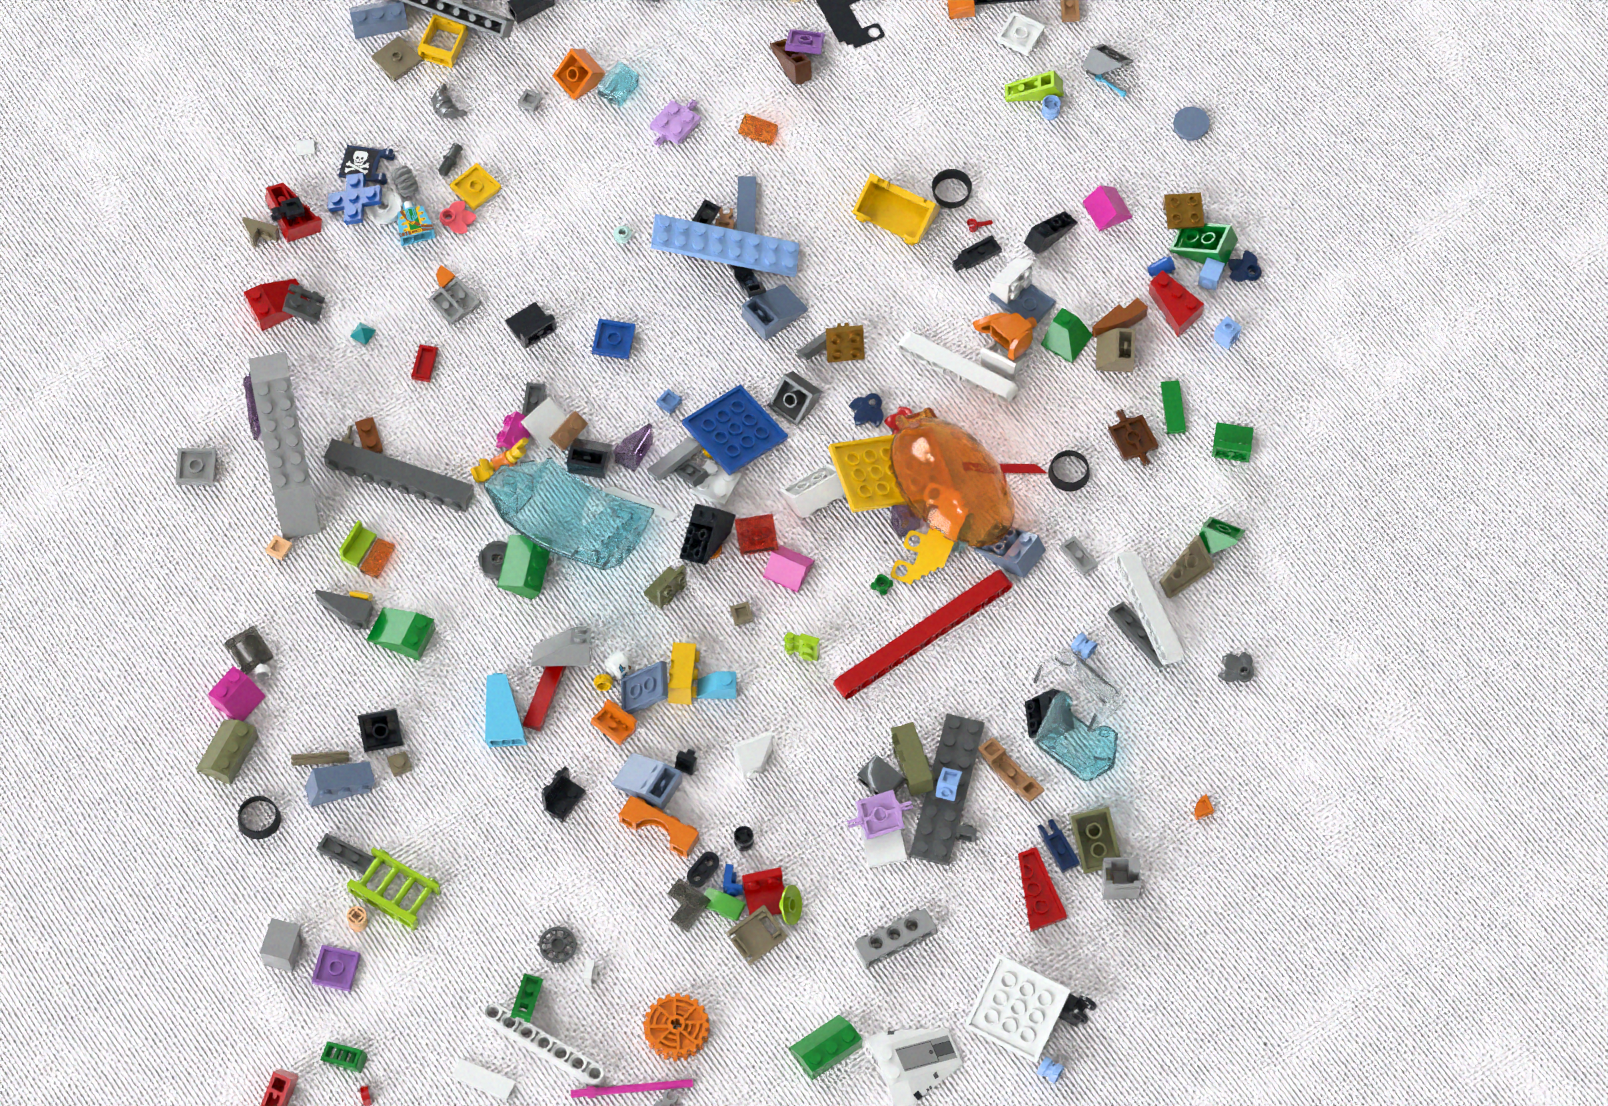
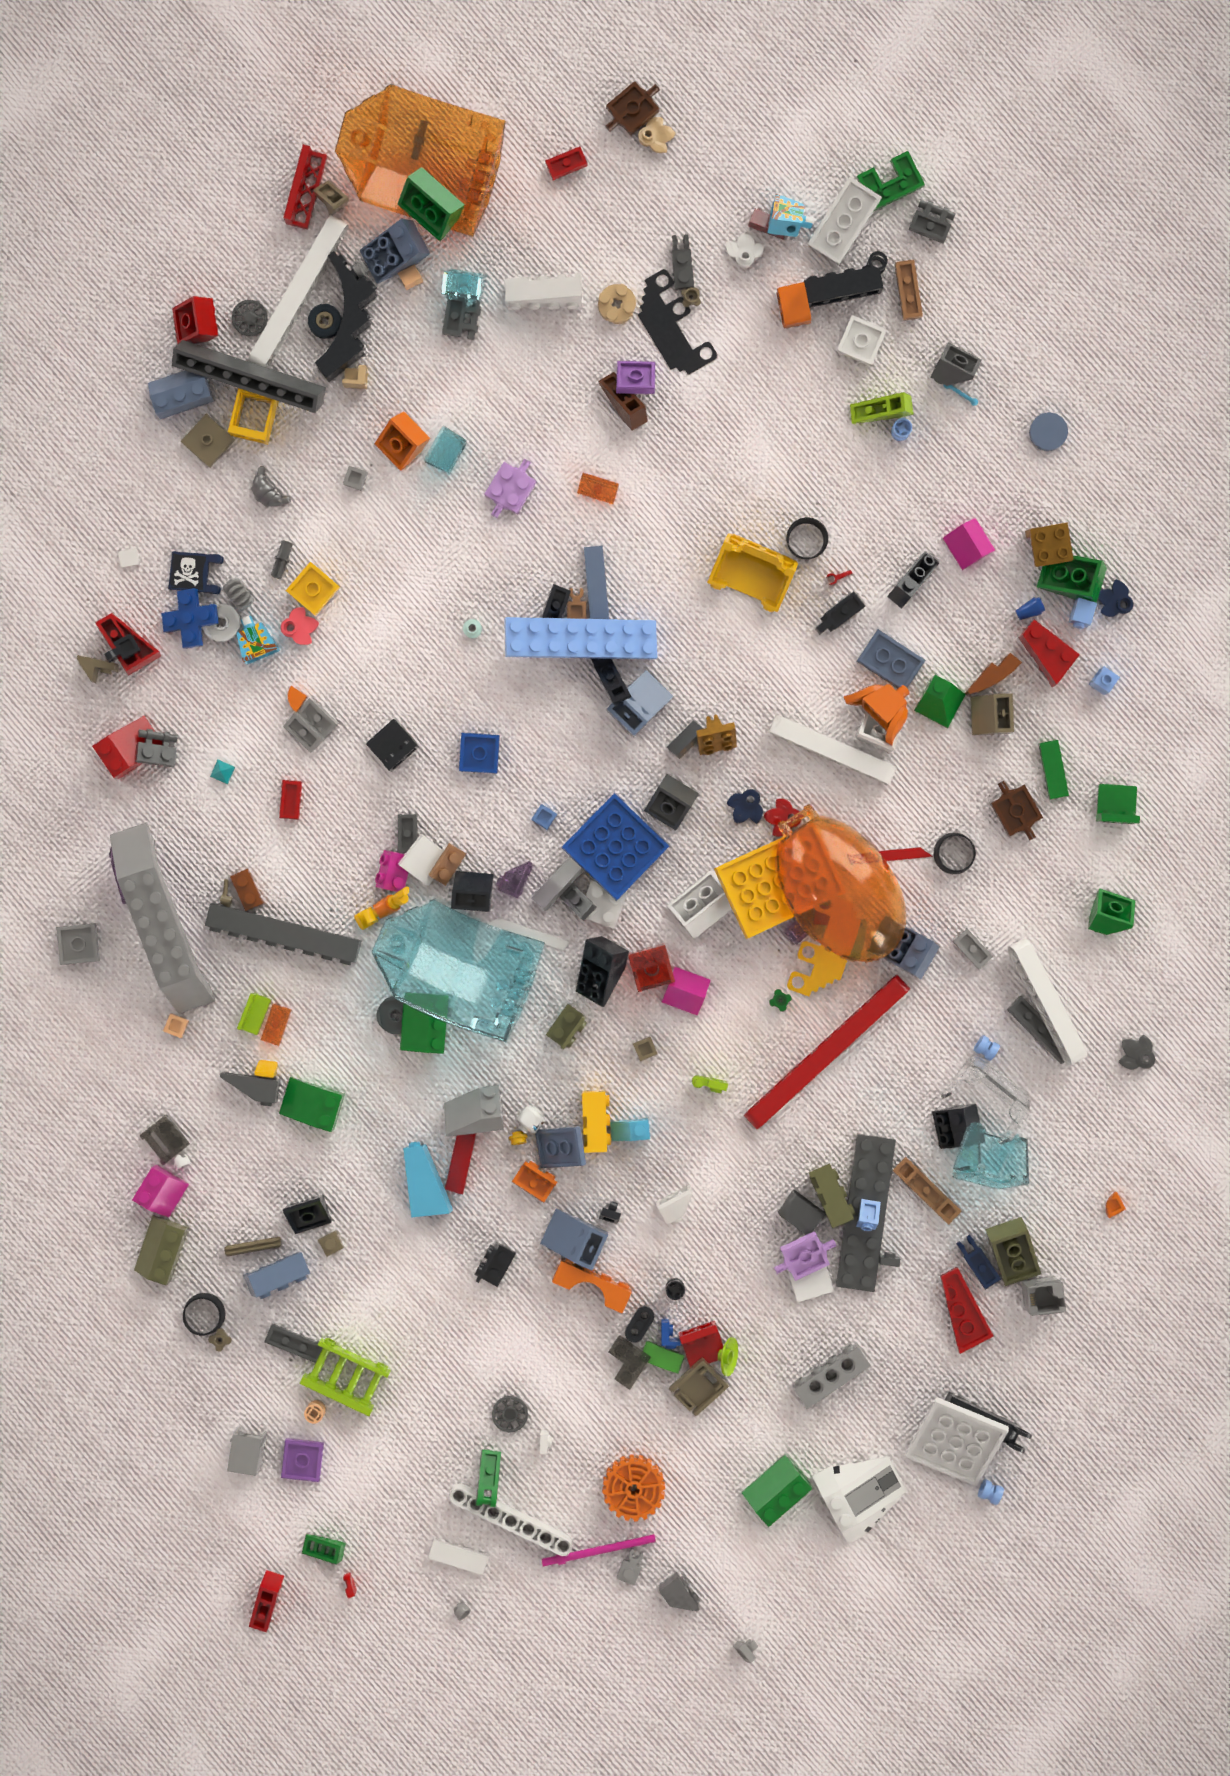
camera: 10 degrees left, 25 degrees up
white slope [990,258,1033,304] -> none
dark tan wing [1159,535,1215,599] -> none
none -> dark tan plate [208,1328,232,1352]
none -> tan panel [342,365,368,389]

